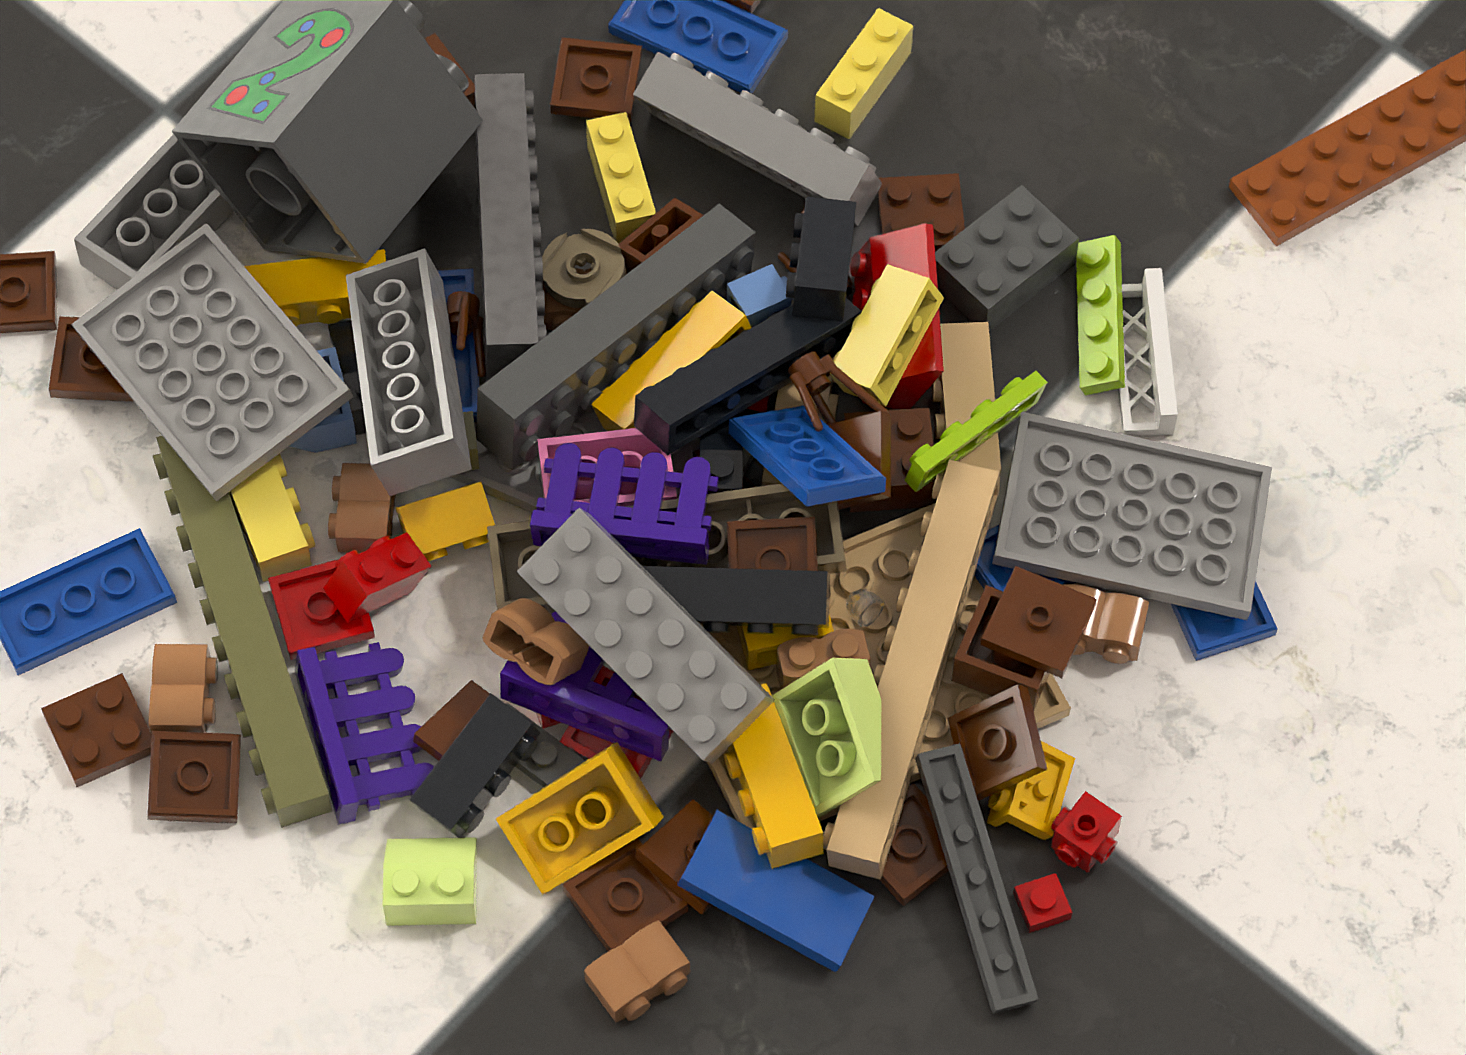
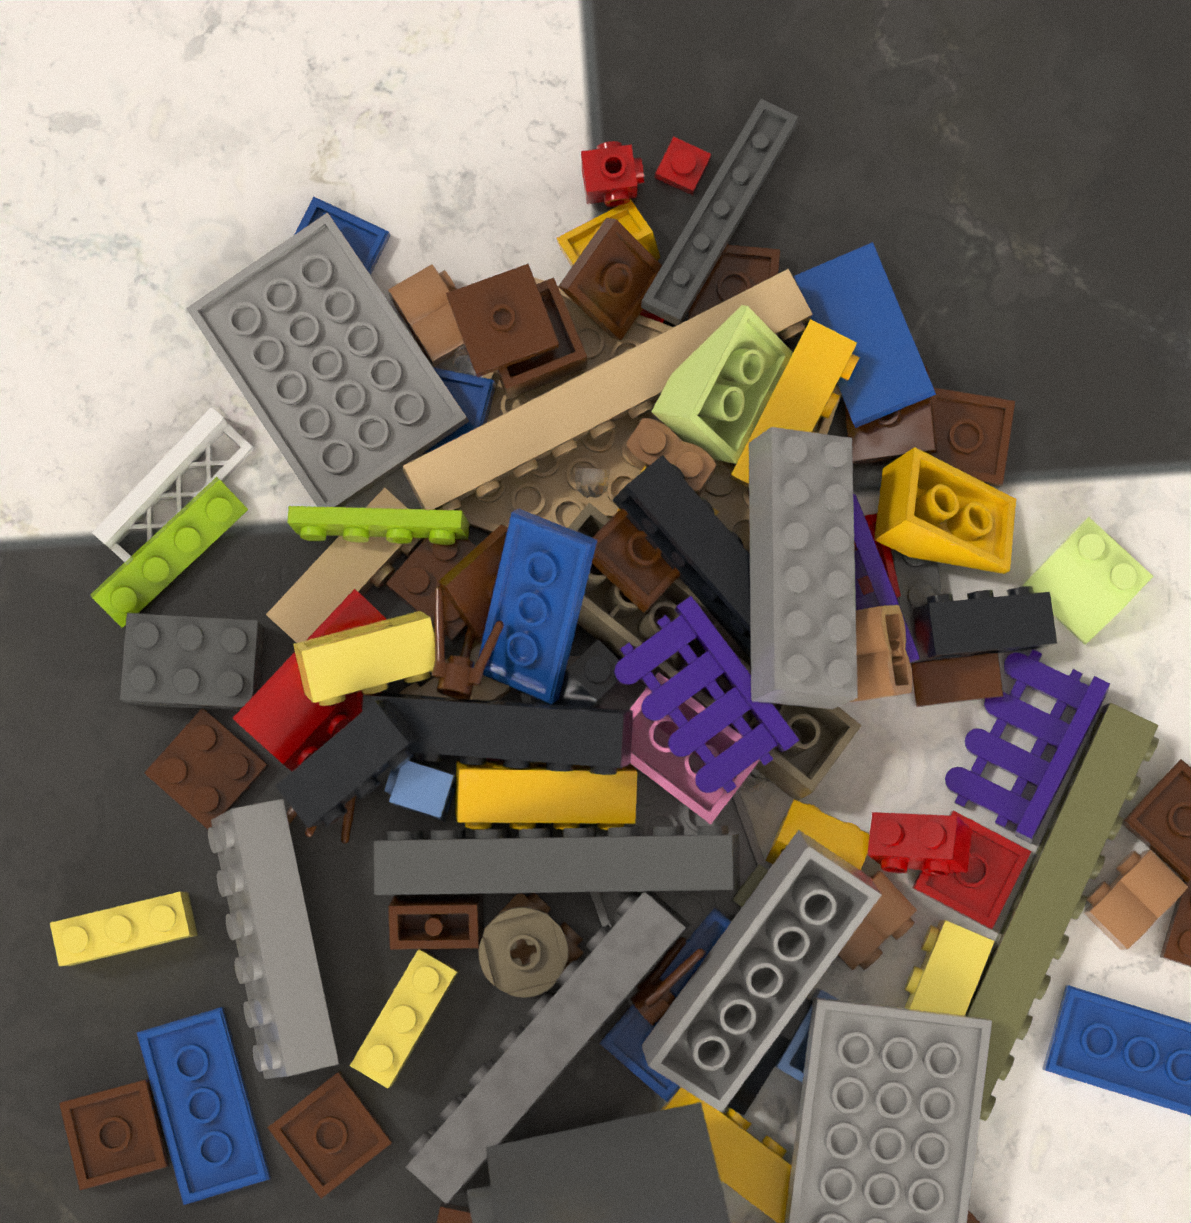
camera: 135 degrees left, 20 degrees up
medium nougat brick [584,920,690,1022] -> none

